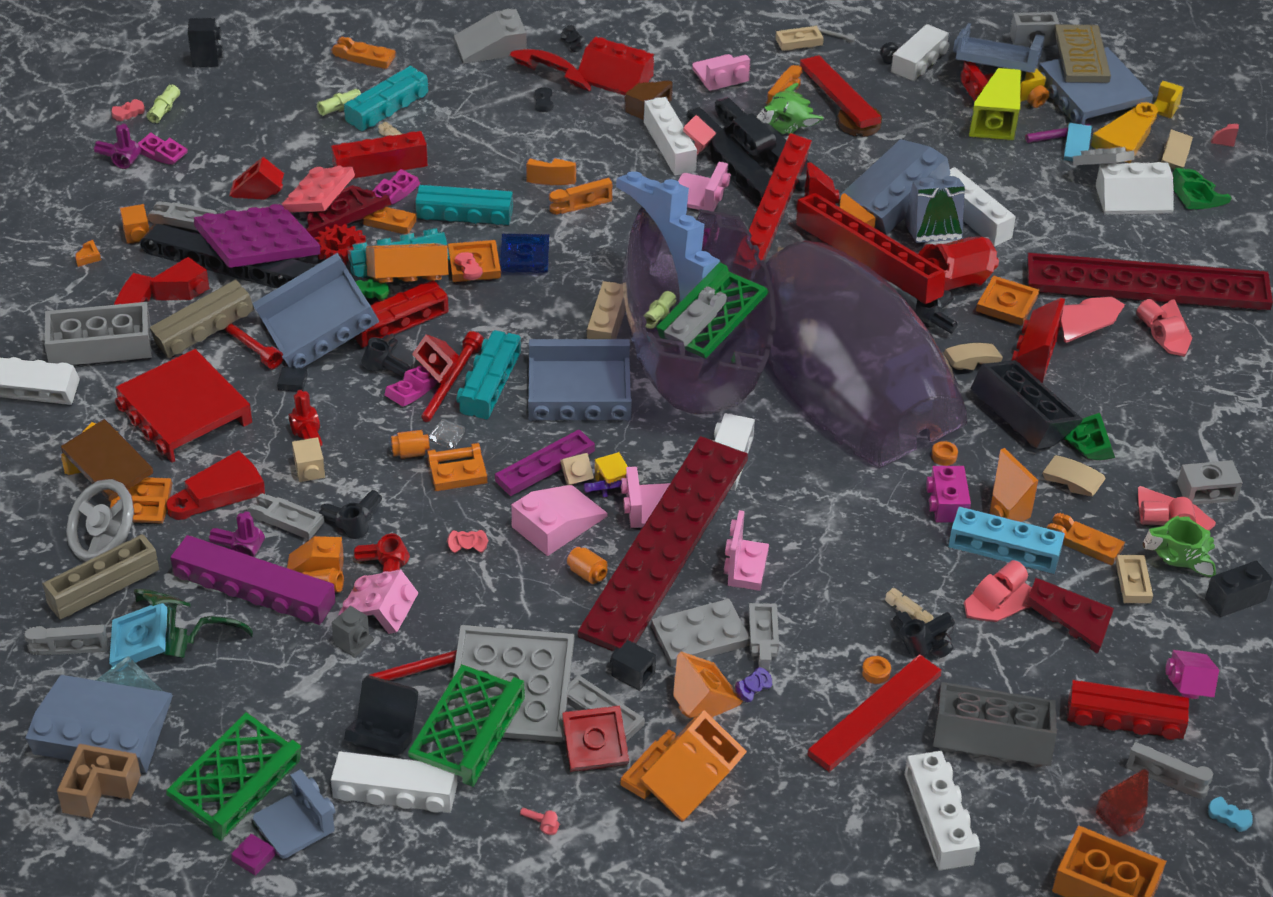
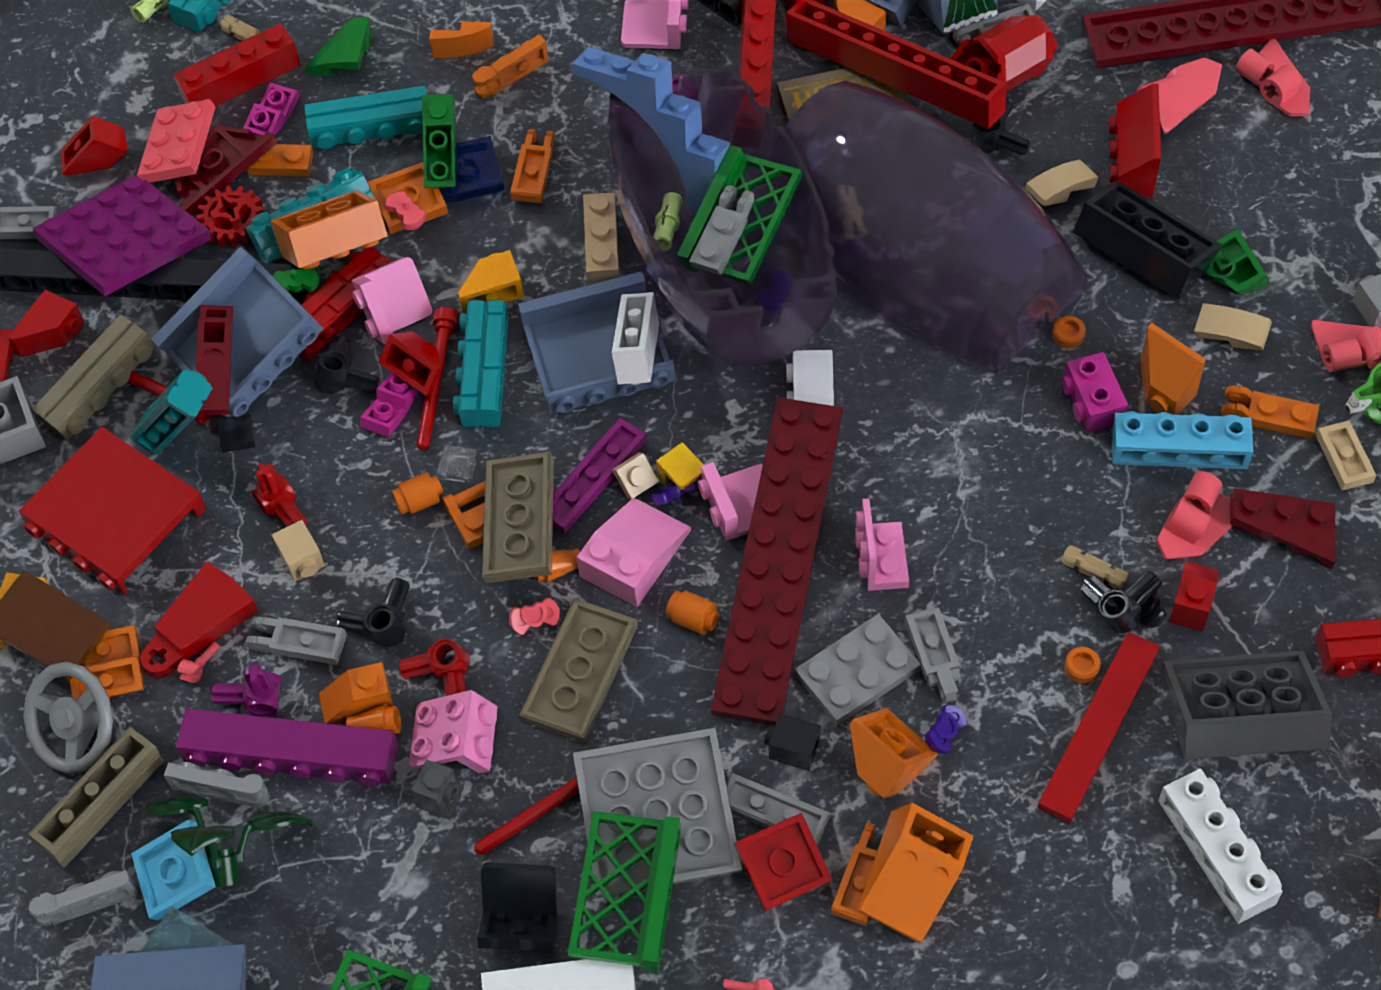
camera: 10 degrees left, 15 degrees up
orange plate [976,275,1039,326] -> none
none -> teal brick [130,370,213,455]
none -> light grey plate [164,762,270,807]
none -> coral hand [177,642,220,683]
none -> dark red slope [196,305,234,415]
none -> green slope [304,17,372,76]
none -> bright pink bracket [351,257,433,344]
none -> green slope [422,94,456,189]
none -> light orange slope [458,250,524,313]
none -> dark tan tile [482,451,554,583]
none -> orange hinge [510,129,555,203]
none -> dark tan tile [519,598,638,743]
none -> orange cone [534,548,580,584]
none -> white brick [612,292,659,385]
none -> red slope [1169,561,1219,632]

